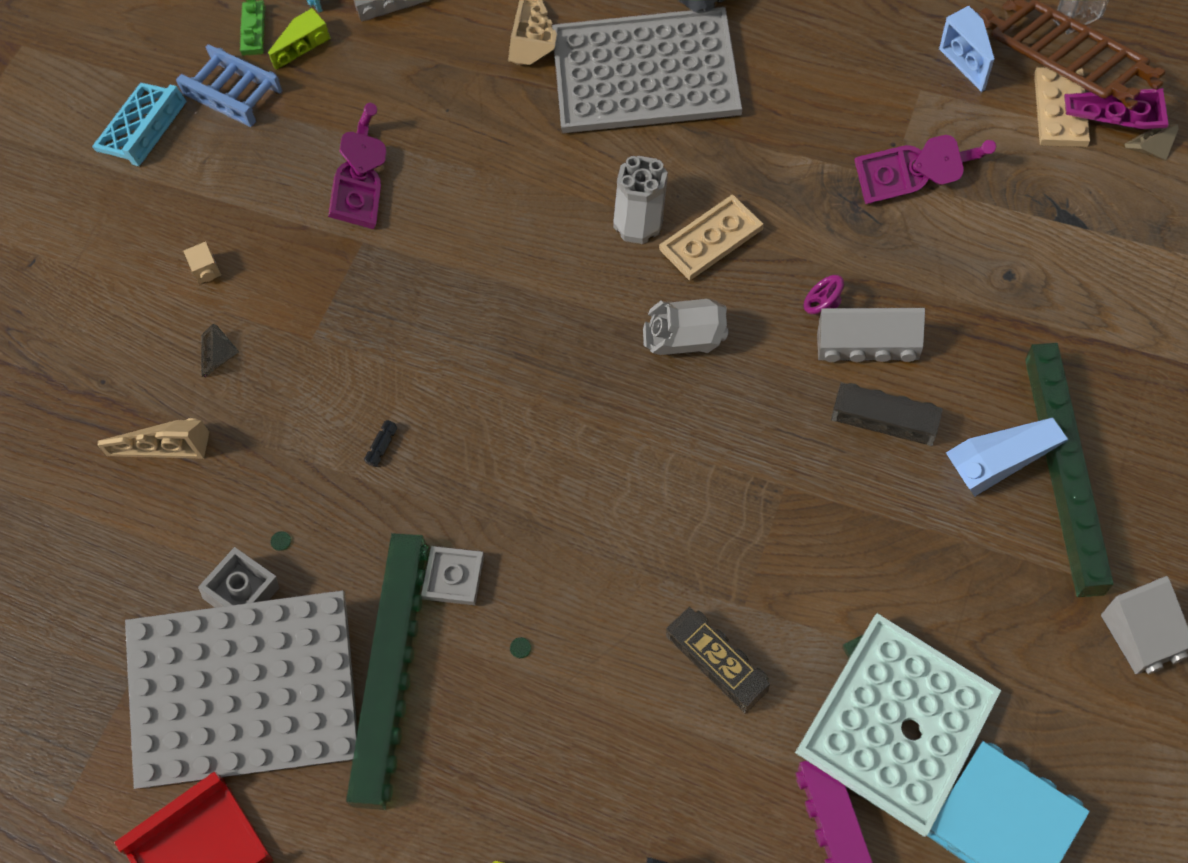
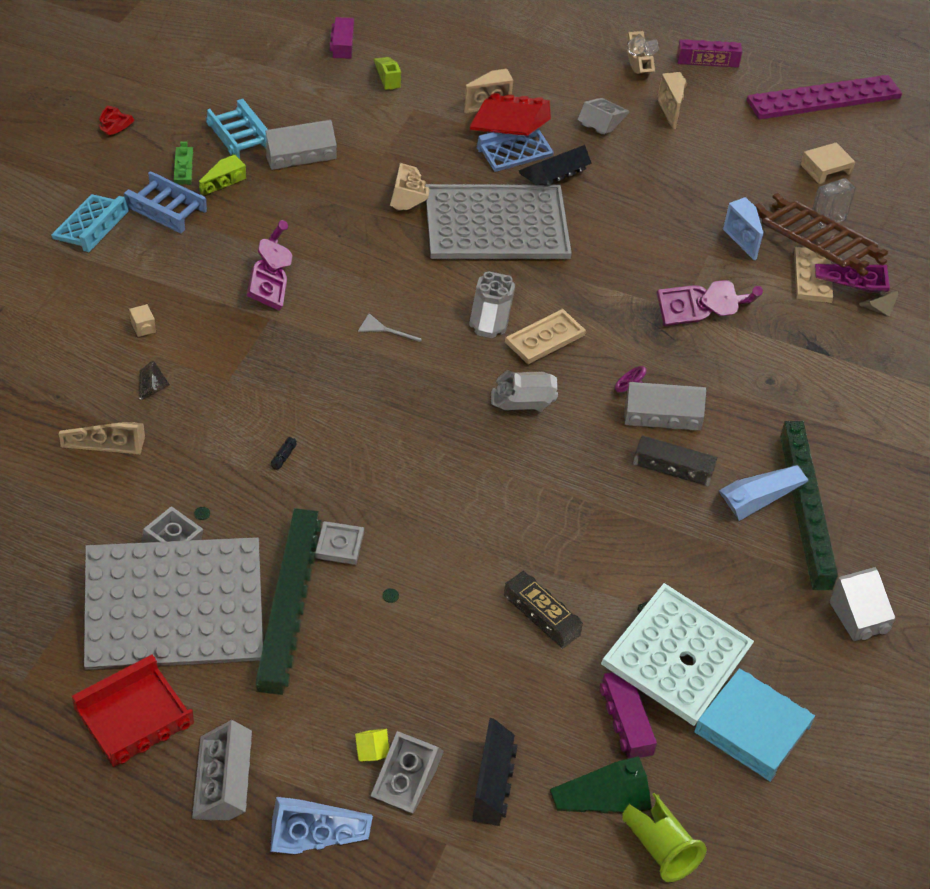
camera: 10 degrees left, 15 degrees down
none -> light grey piece [358,313,422,342]

